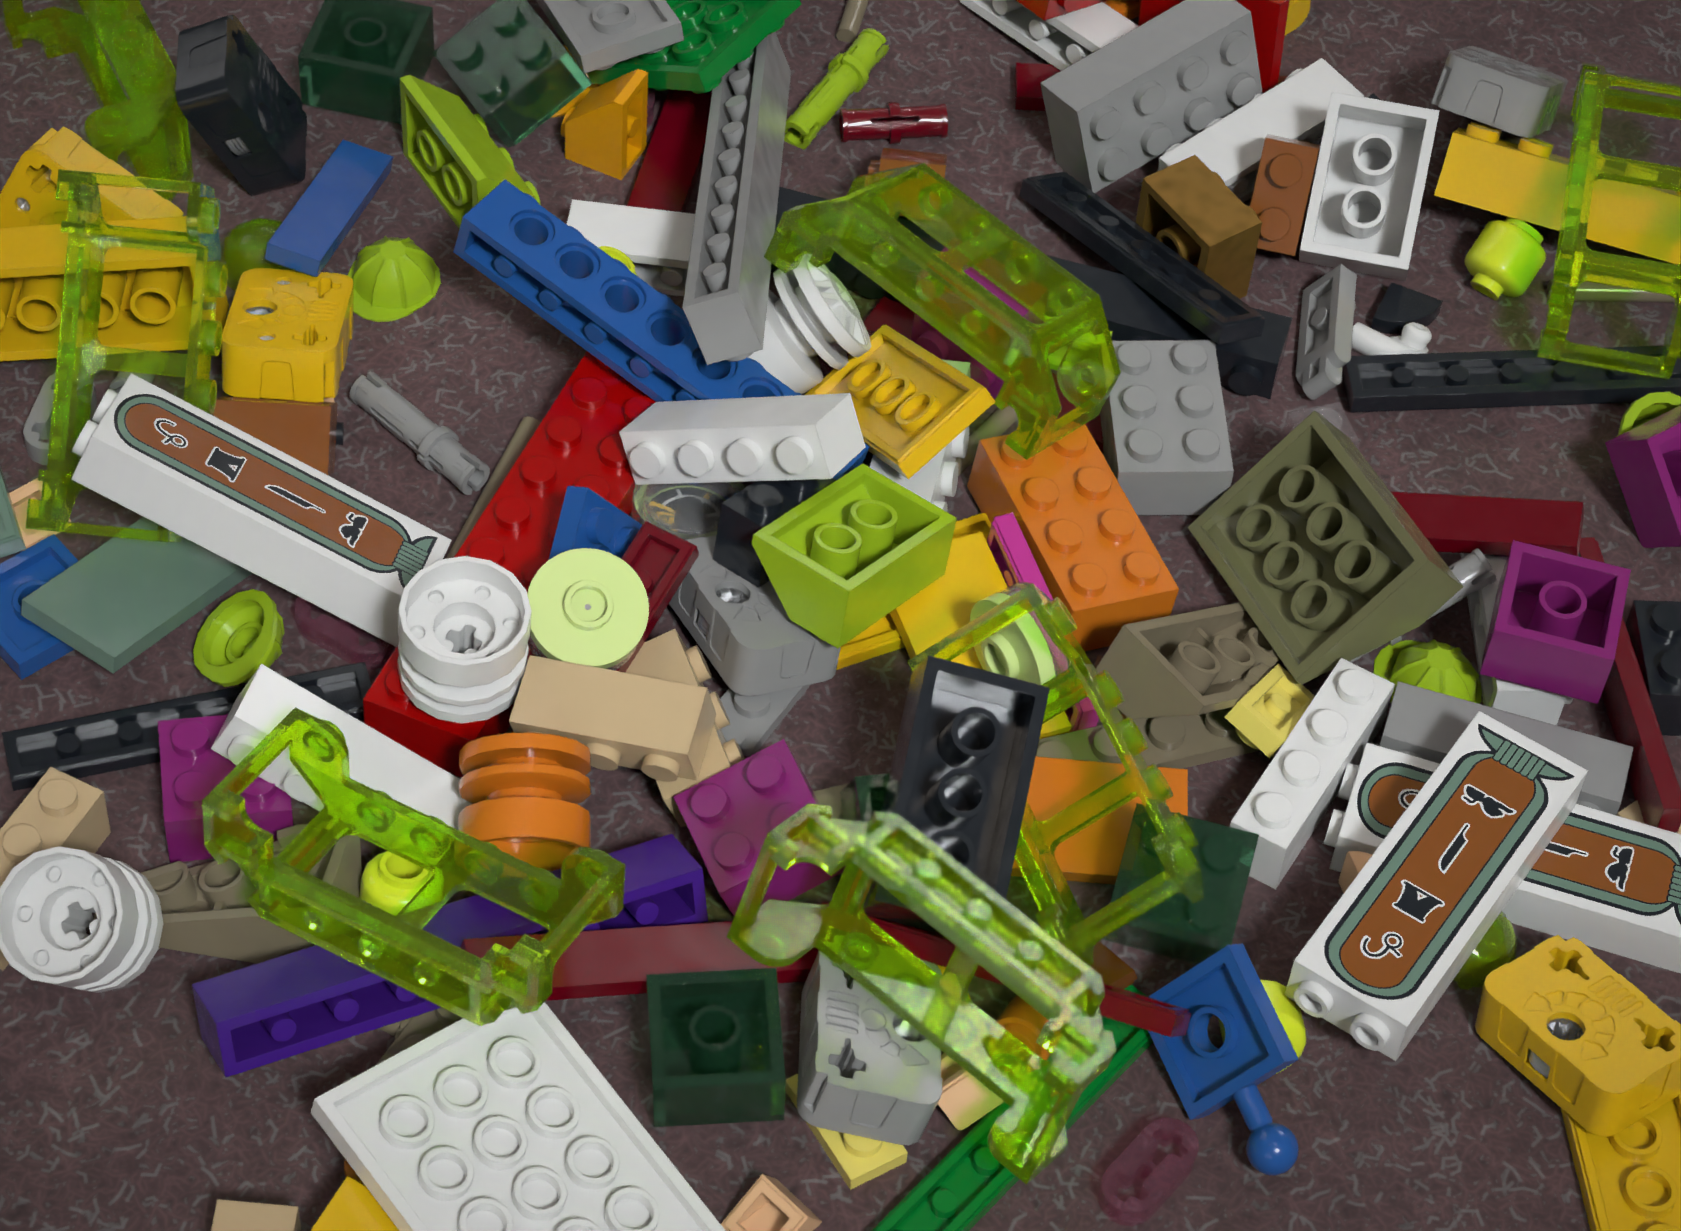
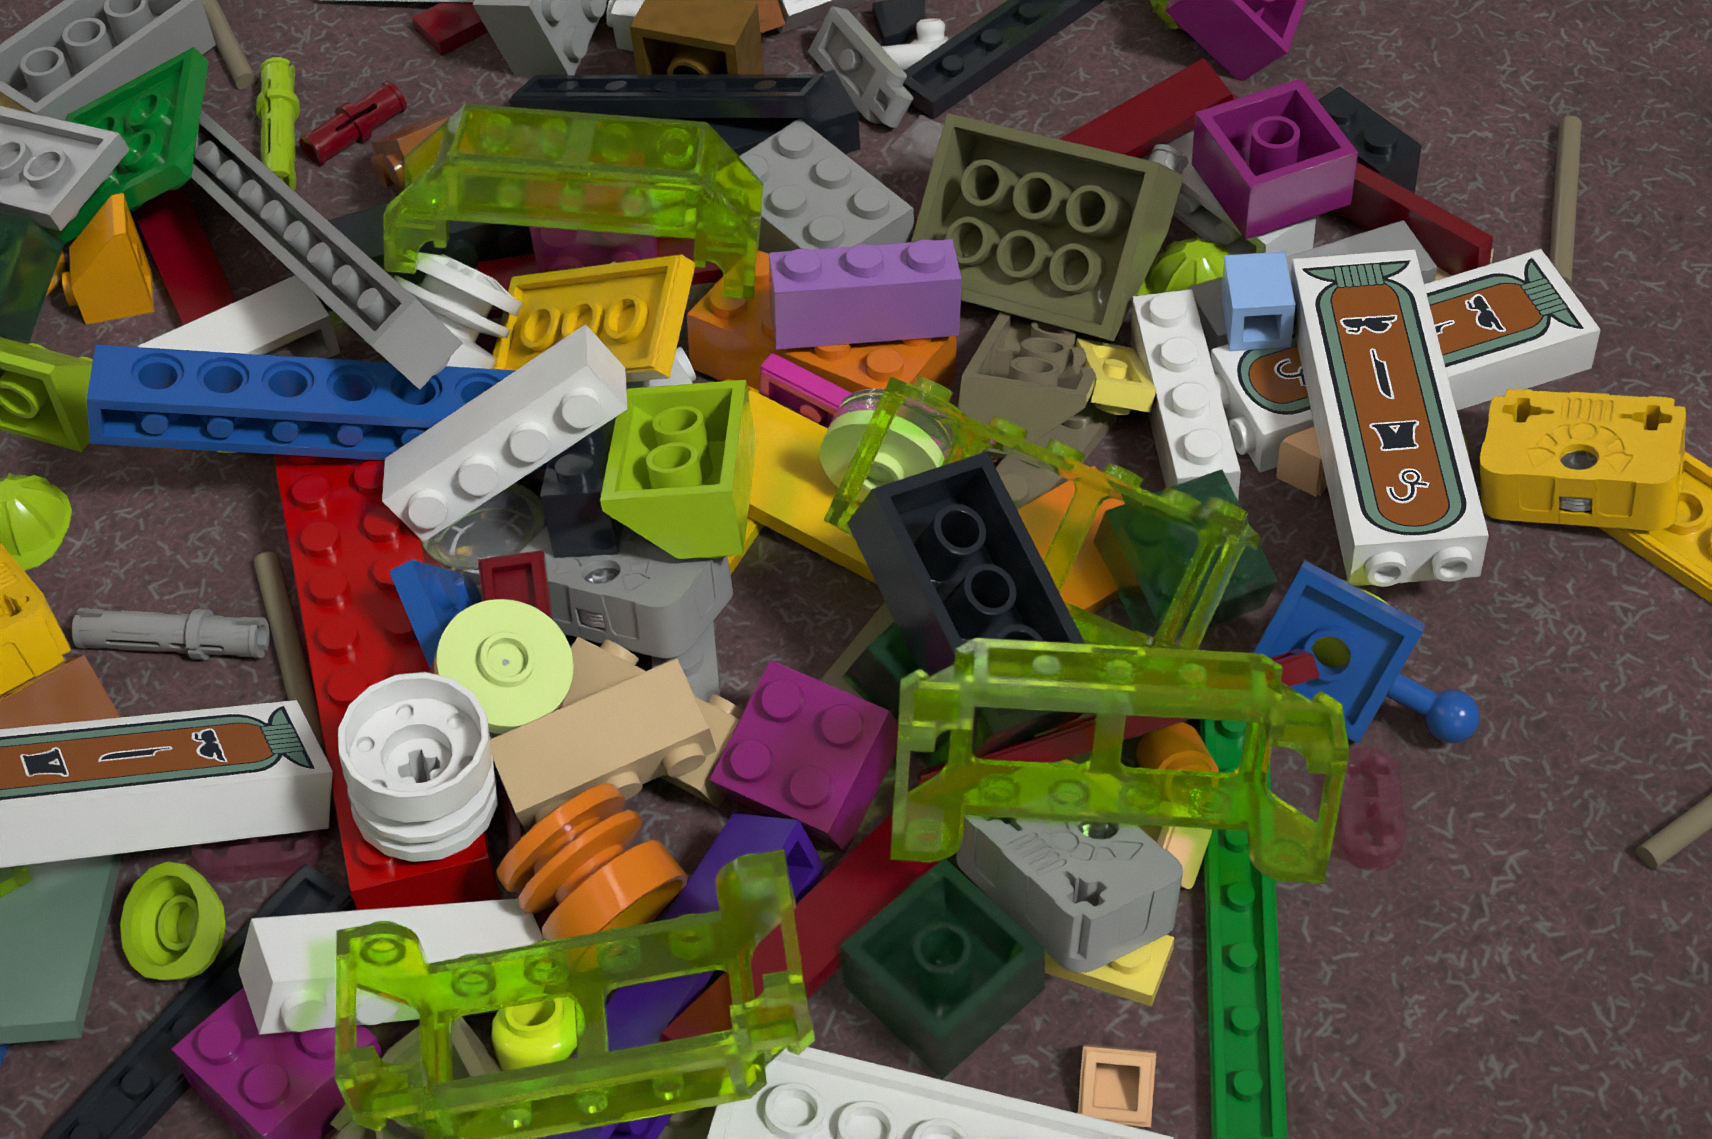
camera: 30 degrees left, 0 degrees up
none -> medium lavender brick [769,239,962,349]
none -> light blue brick [1221,252,1295,351]

